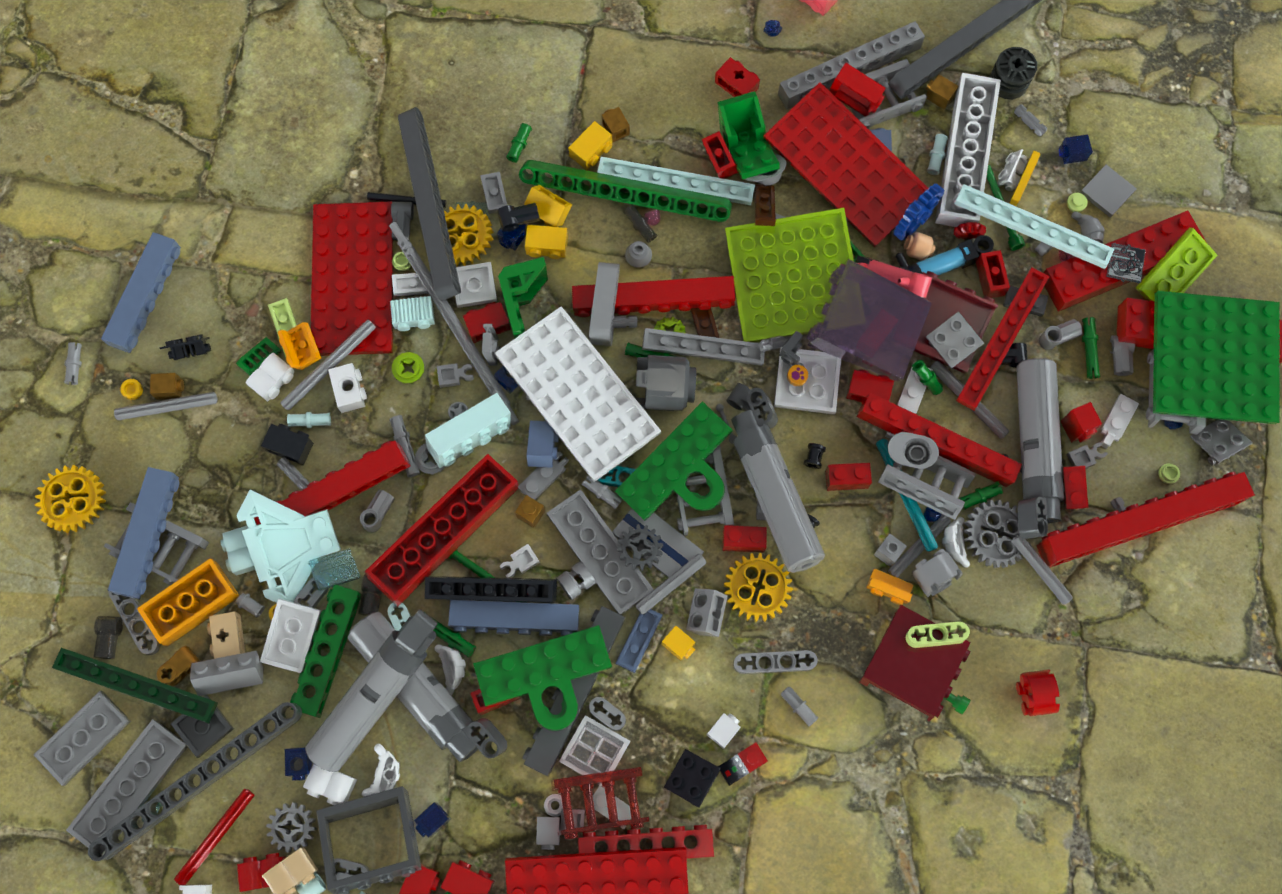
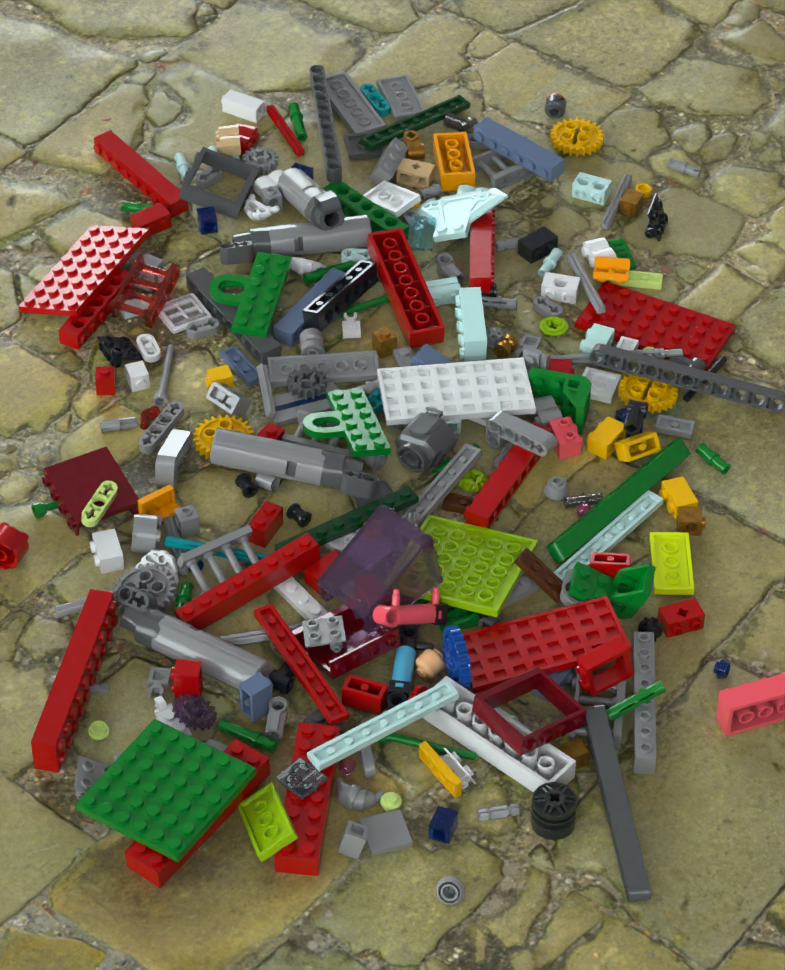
camera: 120 degrees right, 30 degrees down
sand blue brick [101,232,181,353] -> none
light grey piece [888,432,939,469] -> none
green pin [912,360,943,395] -> none
red brick [1062,465,1089,509] -> none
none -> white brick [89,529,124,574]
none -> white plate [136,334,161,363]
none -> clear red arm [140,405,160,430]
none -> light grey piece [153,344,174,408]
none -> light grey beam [155,429,192,489]
none -> clear purple gear [172,693,217,731]
none -> sand blue brick [239,672,273,723]
none -> light grey brick [260,185,283,214]
none -> dark green plate [274,486,419,551]
none -> green pin [288,102,307,142]
none -> light grey brick [337,820,369,860]
none -> teal beam [361,84,390,117]
none -> light aqua brick [426,277,461,307]
none -> light grey cone [435,876,465,906]
none -> dark red window [472,667,587,756]
none -> pearl gold wheel [493,335,518,359]
none -> light grey brick [528,395,563,427]
none -> light grey beam [533,296,563,318]
none -> dark grey head [544,94,566,118]
none -> coral brick [548,417,584,459]
none -> light aqua brick [572,172,612,206]
none -> green pin [605,680,666,722]
none -> black gear [638,617,663,642]
none -> neon yellow plate [649,532,694,595]

